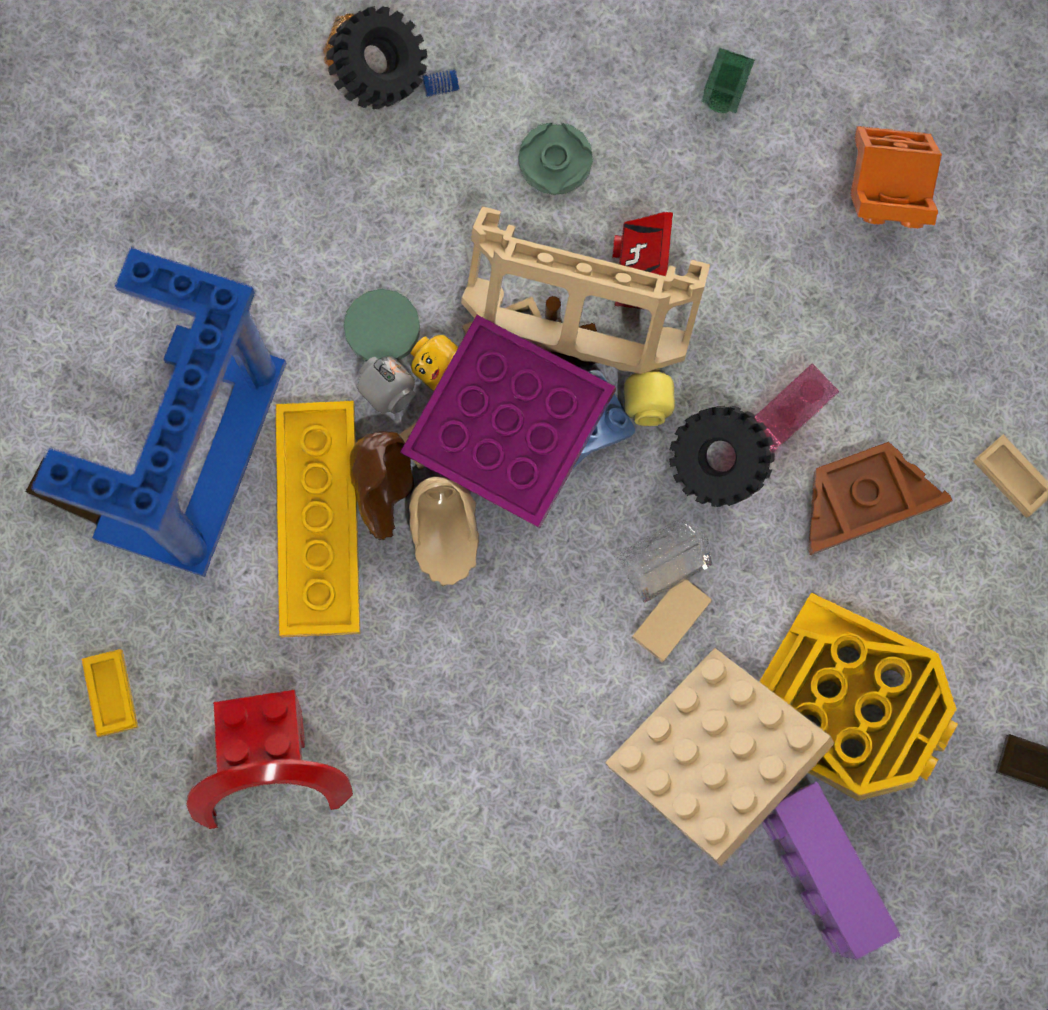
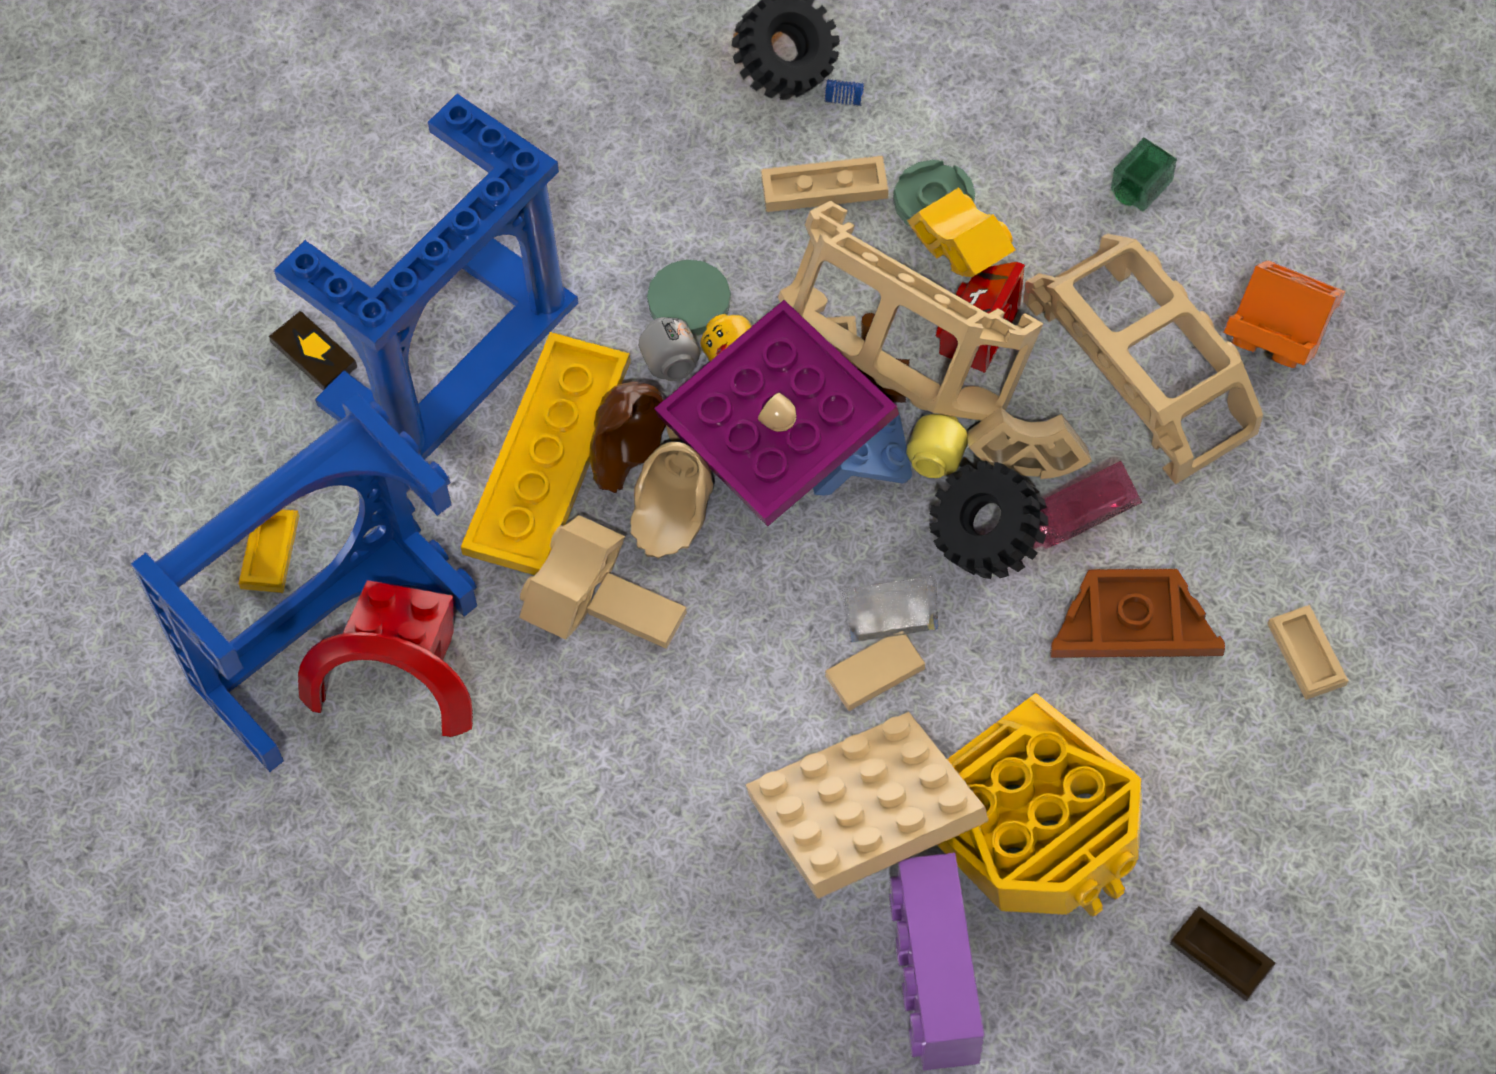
camera: 25 degrees right, 15 degrees down
none -> blue arch [131,392,477,772]
none -> tan brick [519,515,625,640]
none -> tan tile [587,573,687,649]
none -> tan hinge [758,393,796,432]
none -> tan plate [761,156,888,212]
none -> yellow brick [907,188,1016,277]
none -> tan brick [967,407,1092,479]
none -> tan windscreen [1023,233,1263,484]

